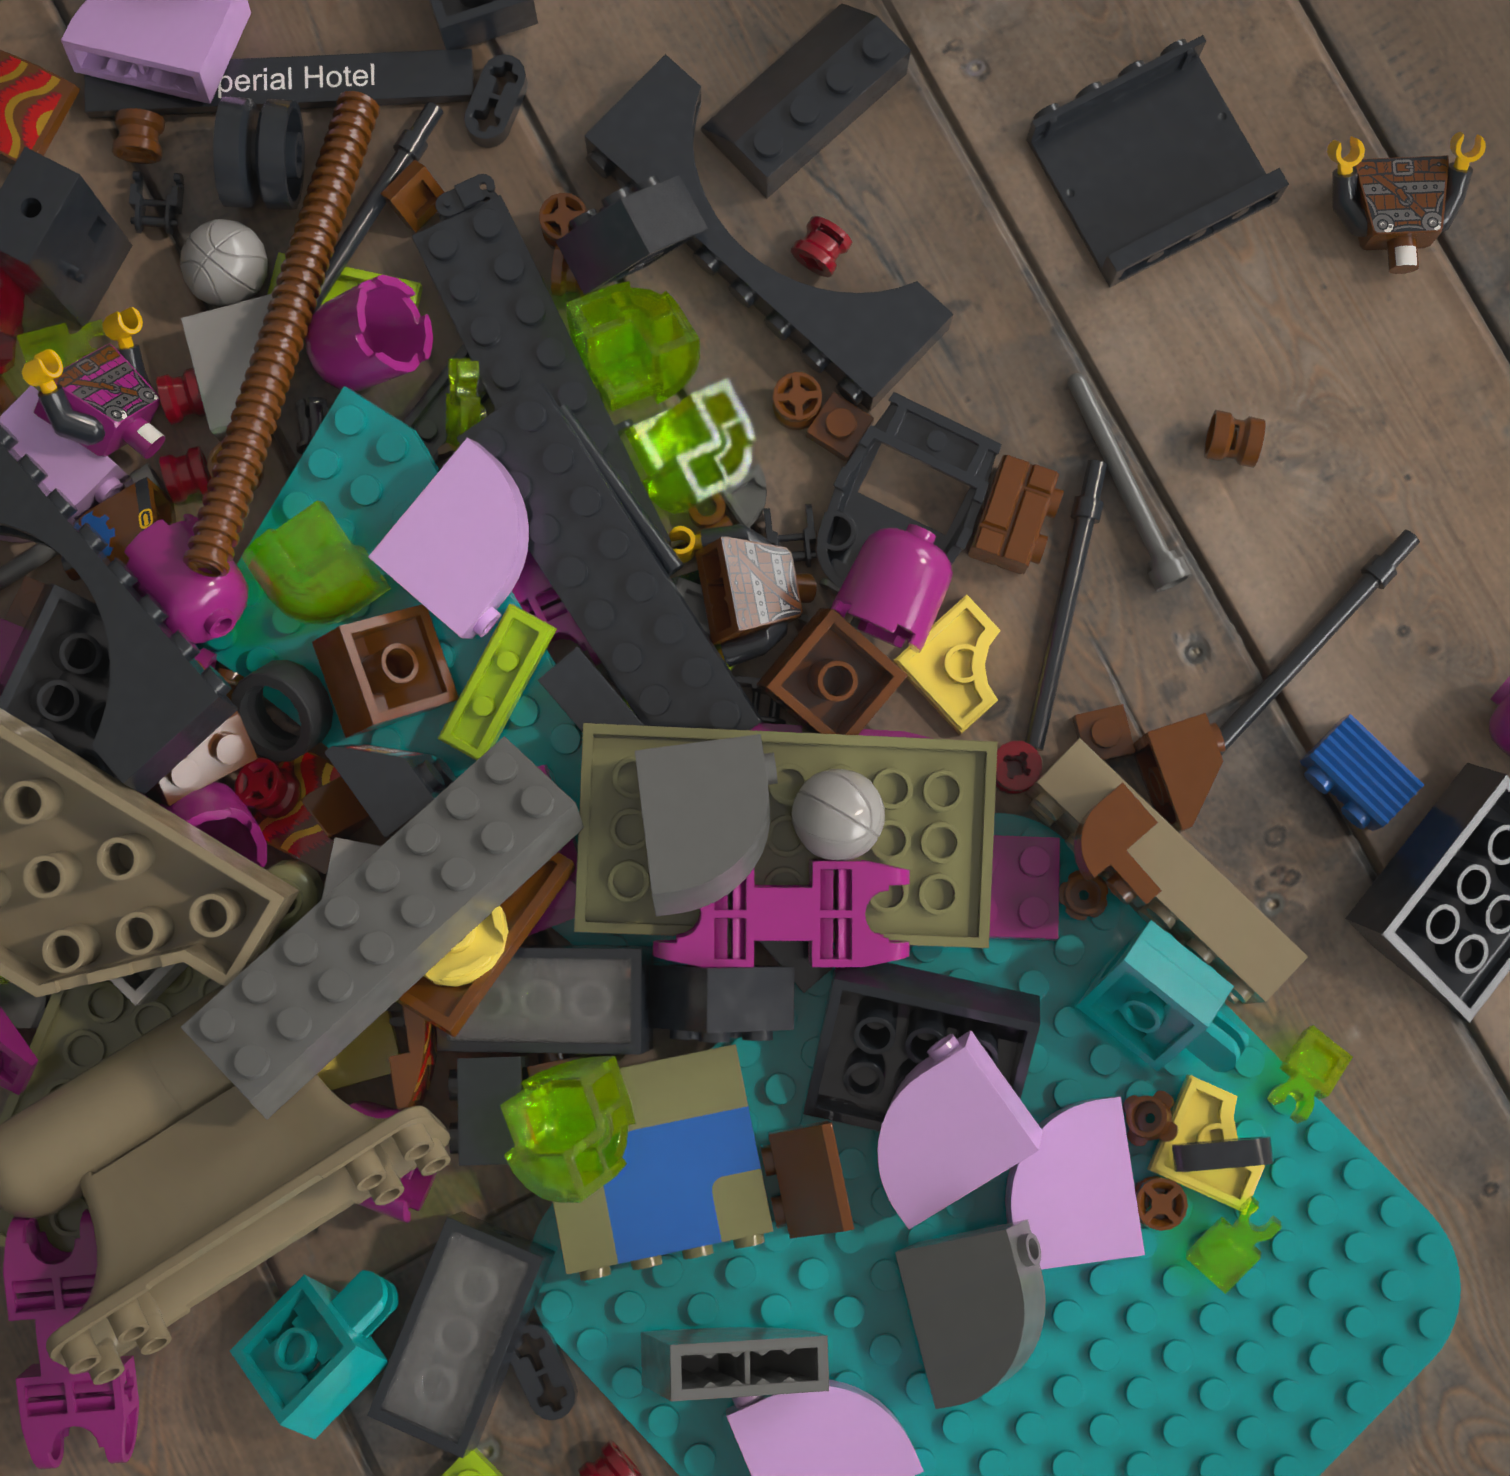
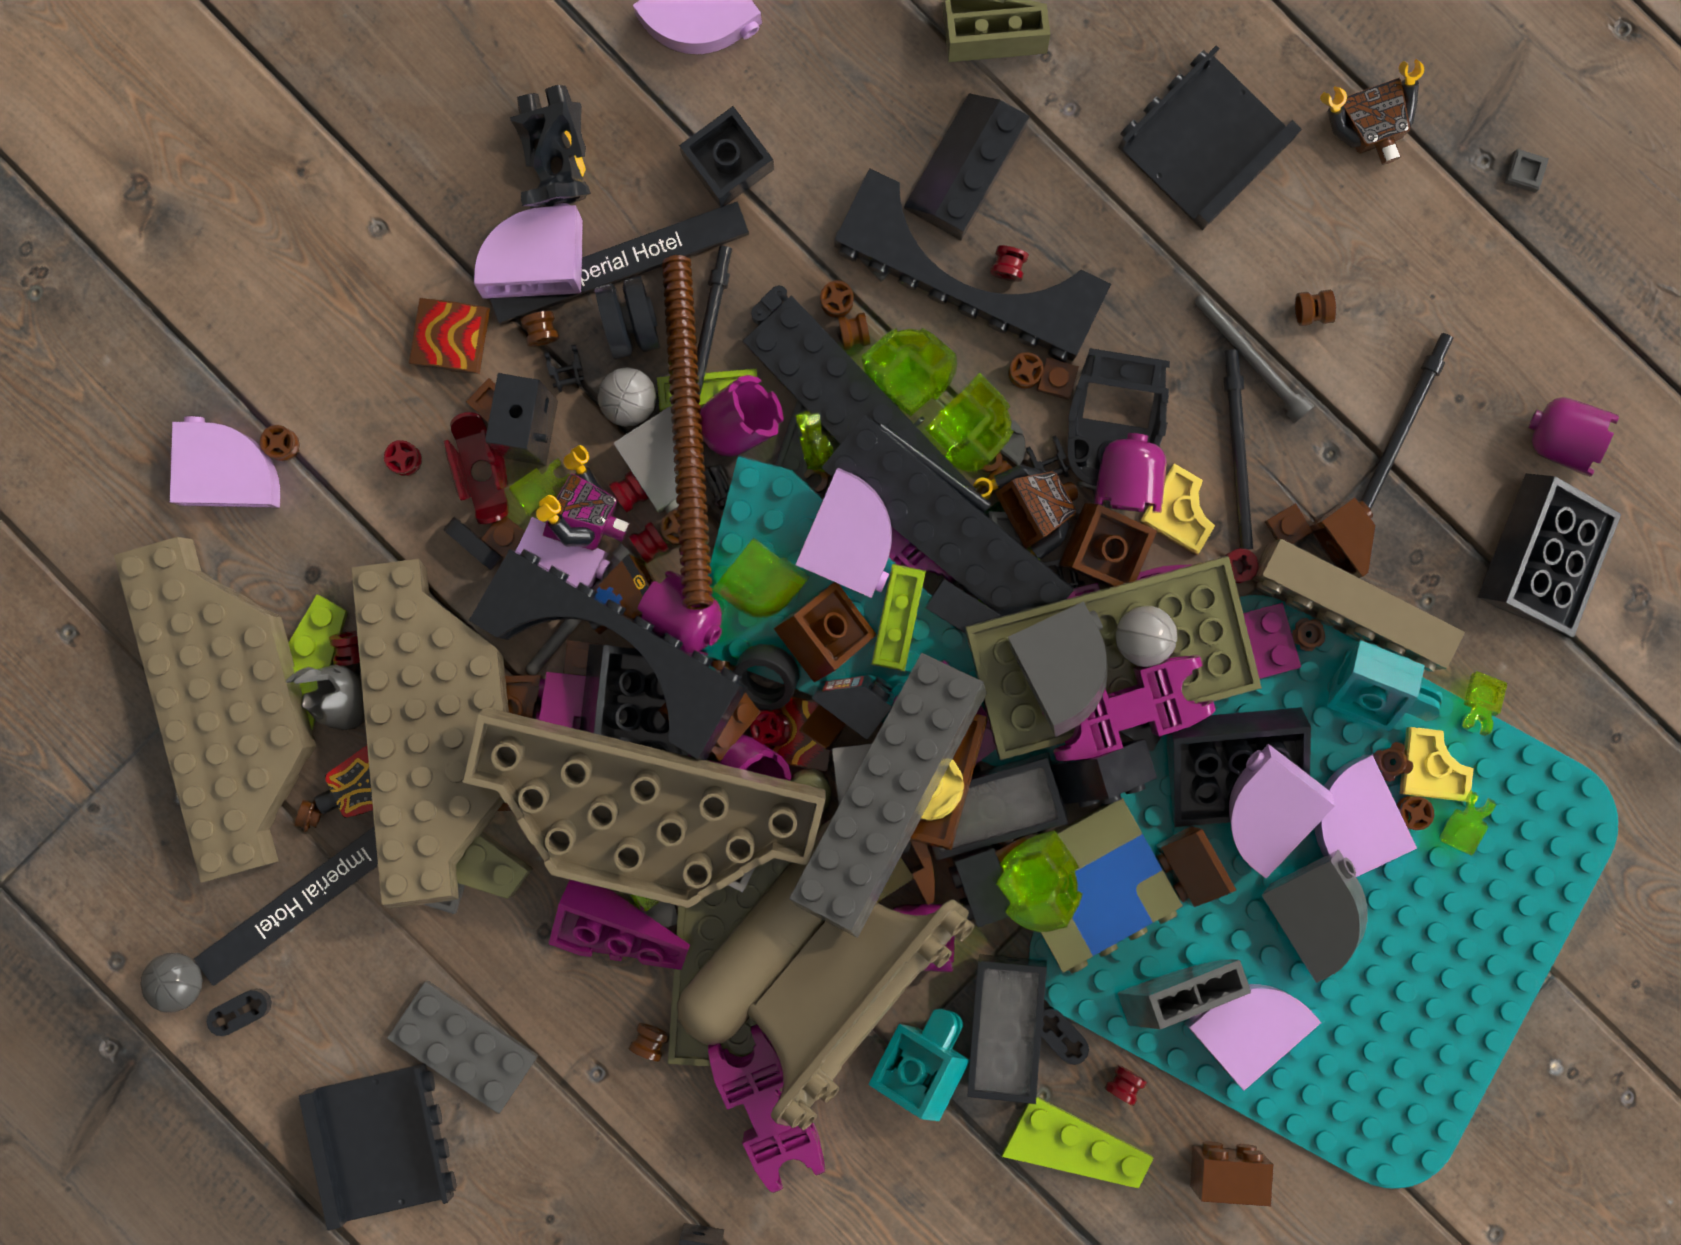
camera: 15 degrees left, 5 degrees up
reddish brown plate [380,160,445,233] -> none
black beam [464,54,528,148] -> none
black brick [556,175,708,295] -> none
reddish brown brick [968,455,1064,574] -> none
reddish brown brick [1074,783,1162,908] -> none
black beam [1172,1136,1273,1172] -> none
blue brick [1300,714,1424,831] -> none

